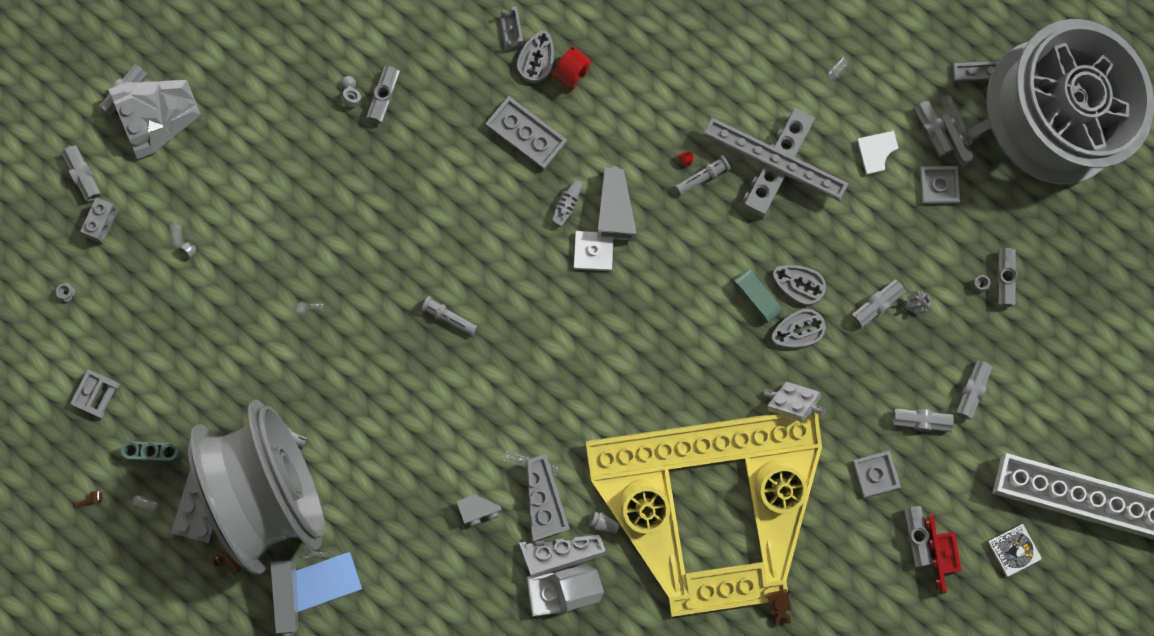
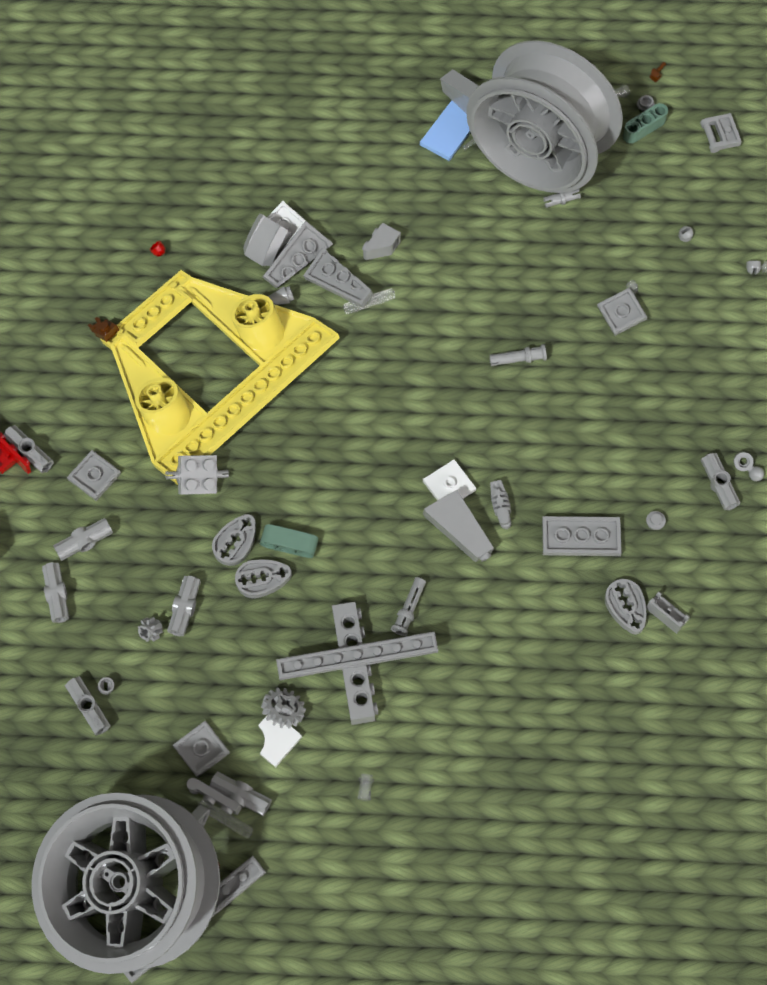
camera: 145 degrees right, 10 degrees down
red brick [550,46,592,91] -> none
red hinge [678,152,694,167] -> none
none -> light grey gear [261,688,306,729]
none -> light grey tile [597,287,647,336]
none -> light grey plate [637,95,655,112]
none -> light grey plate [646,511,666,530]
none -> light grey hinge [678,226,693,242]

